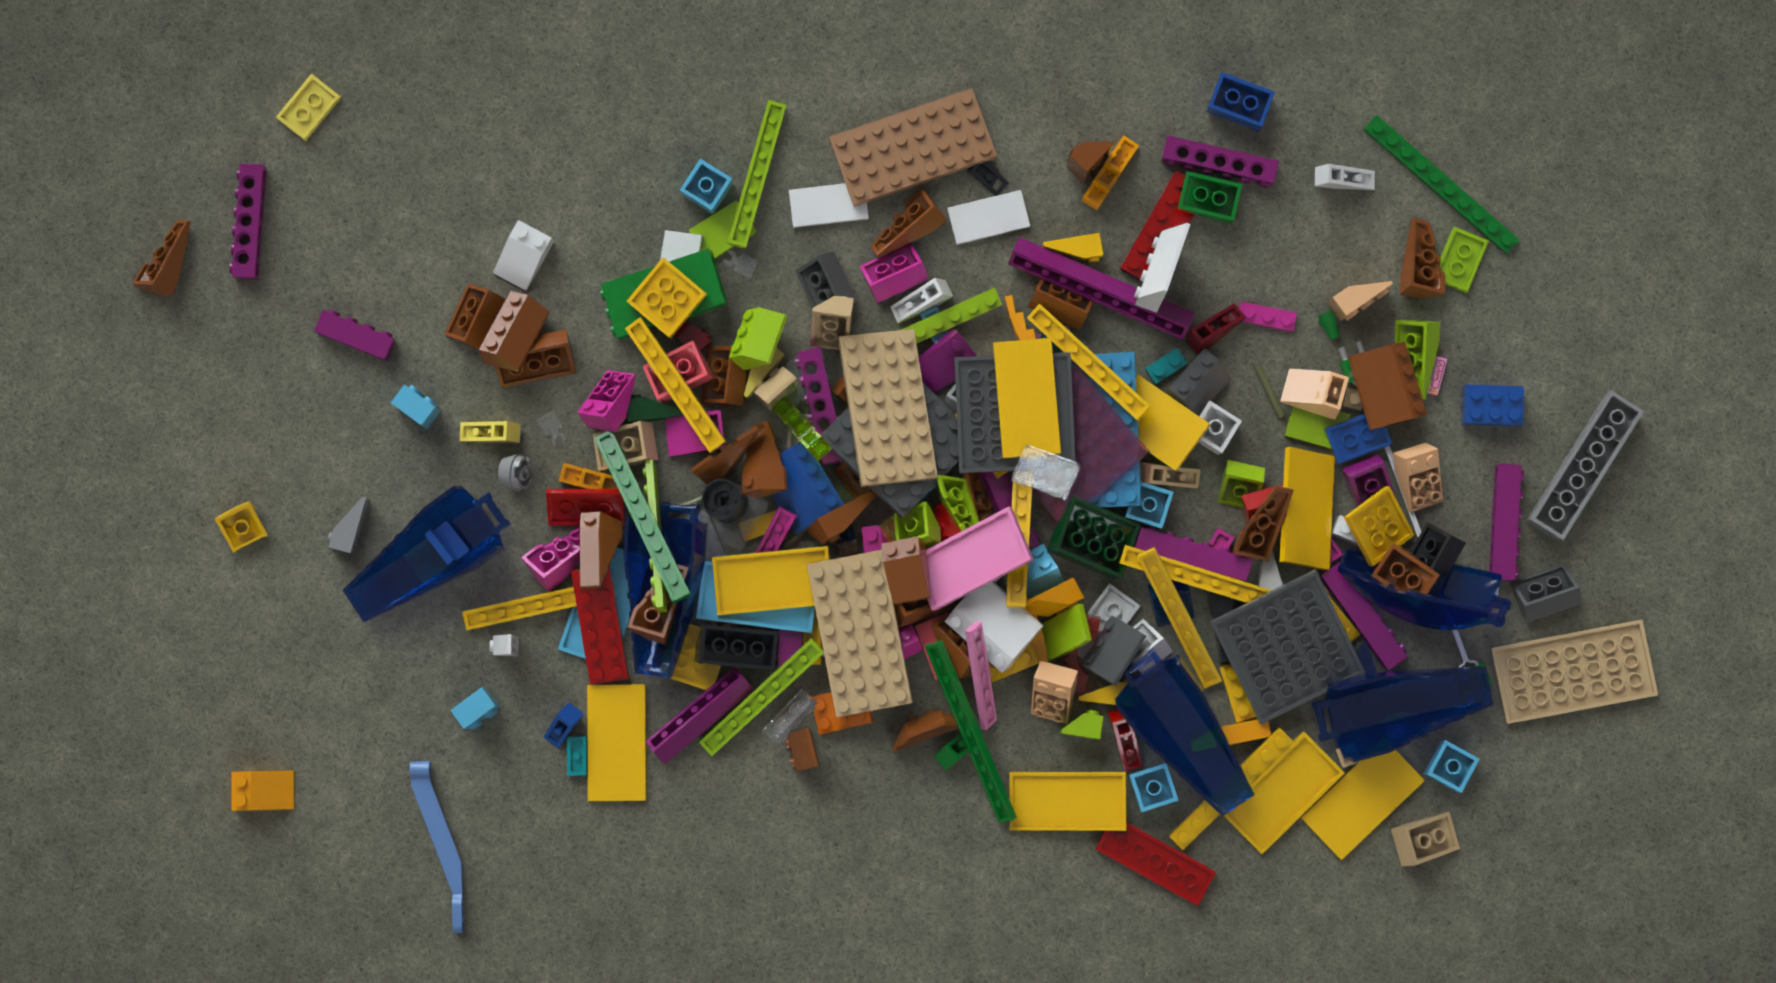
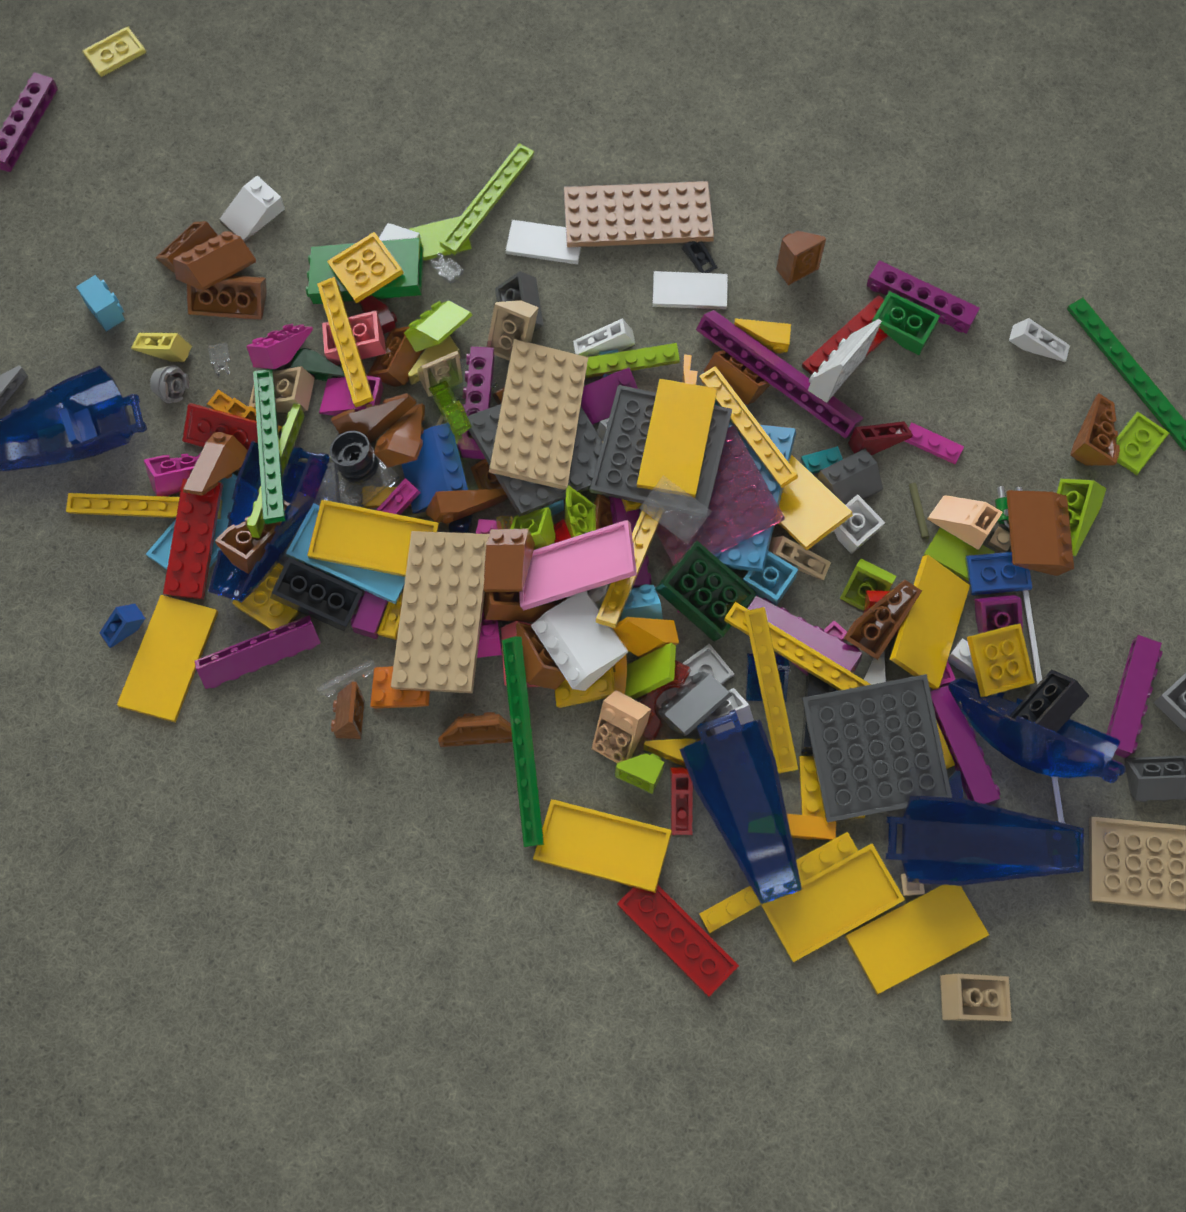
camera: 15 degrees right, 15 degrees down
magenta brick [314,309,396,362] -> none
medium azure brick [450,687,500,730] -> none
white slope [490,634,519,656] -> none
teal plate [567,737,587,776] -> none
medium azure brick [680,159,733,214] -> none
lime plate [699,638,824,756] -> none
dark pink slope [859,243,929,303] -> none
dark orange wedge [871,187,947,258] -> none
green slope [933,732,968,770] -> none
bright pink tile [965,621,997,730] -> none
light orange slope [1081,135,1139,210] -> none
medium azure brick [1128,763,1178,812] -> none
blue brick [1206,72,1275,132] -> none
green cone [1318,310,1341,340] -> none
light nougat slope [1328,281,1393,321] -> none
dark orange slope [1371,543,1440,608] -> none
light nougat slope [1393,443,1443,512] -> none
medium azure brick [1423,740,1480,793] -> none
bright pink tile [1427,356,1447,396] -> none
blue brick [1461,384,1524,427] -> none

